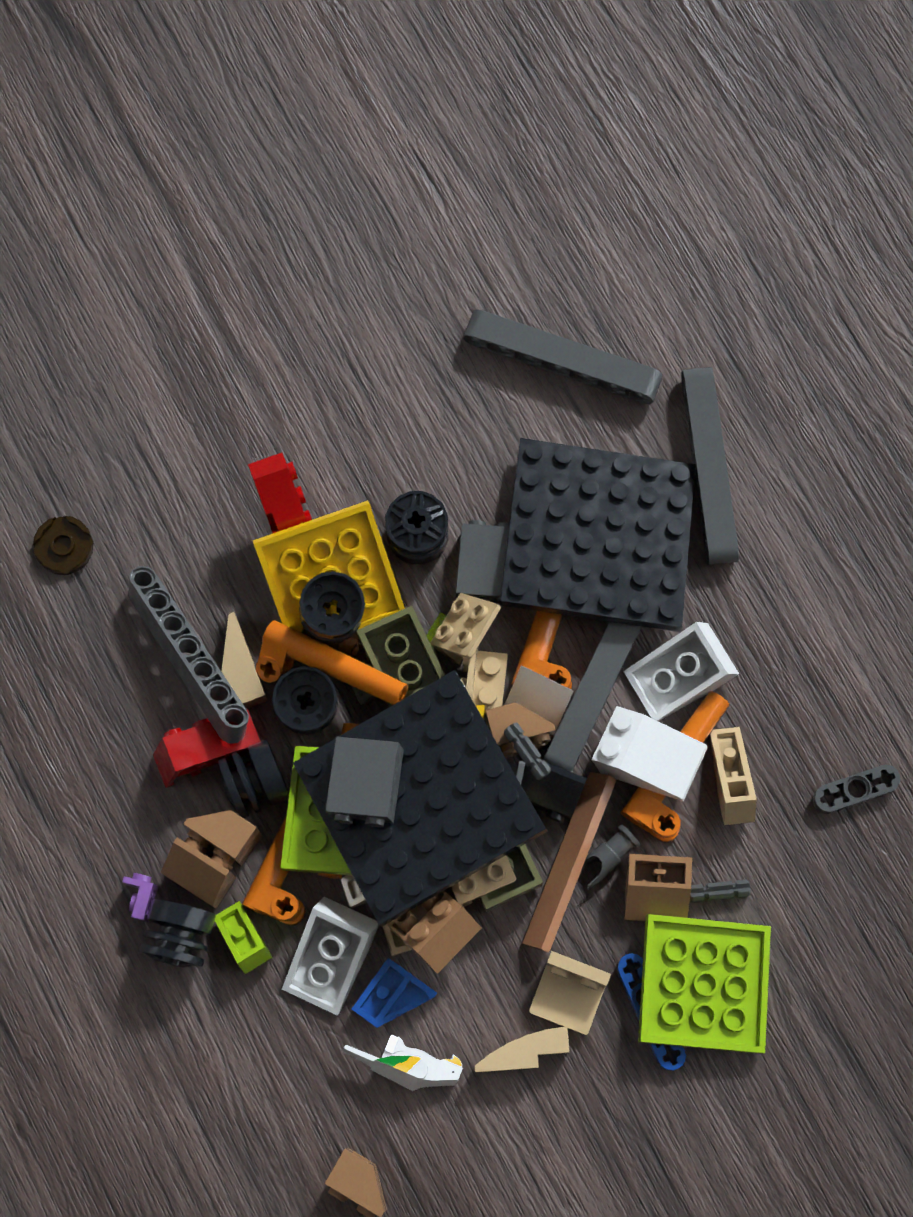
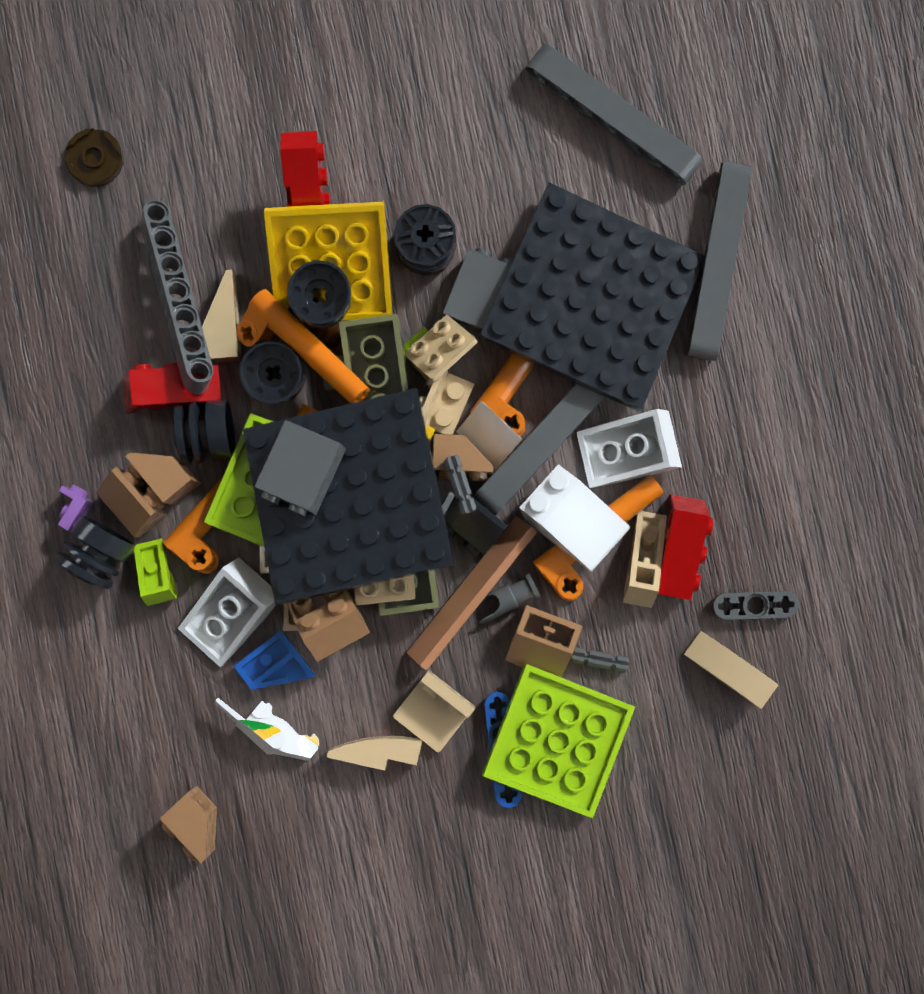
camera: 15 degrees right, 10 degrees up
none -> red wedge [658,494,714,600]
none -> tan slope [684,631,778,709]

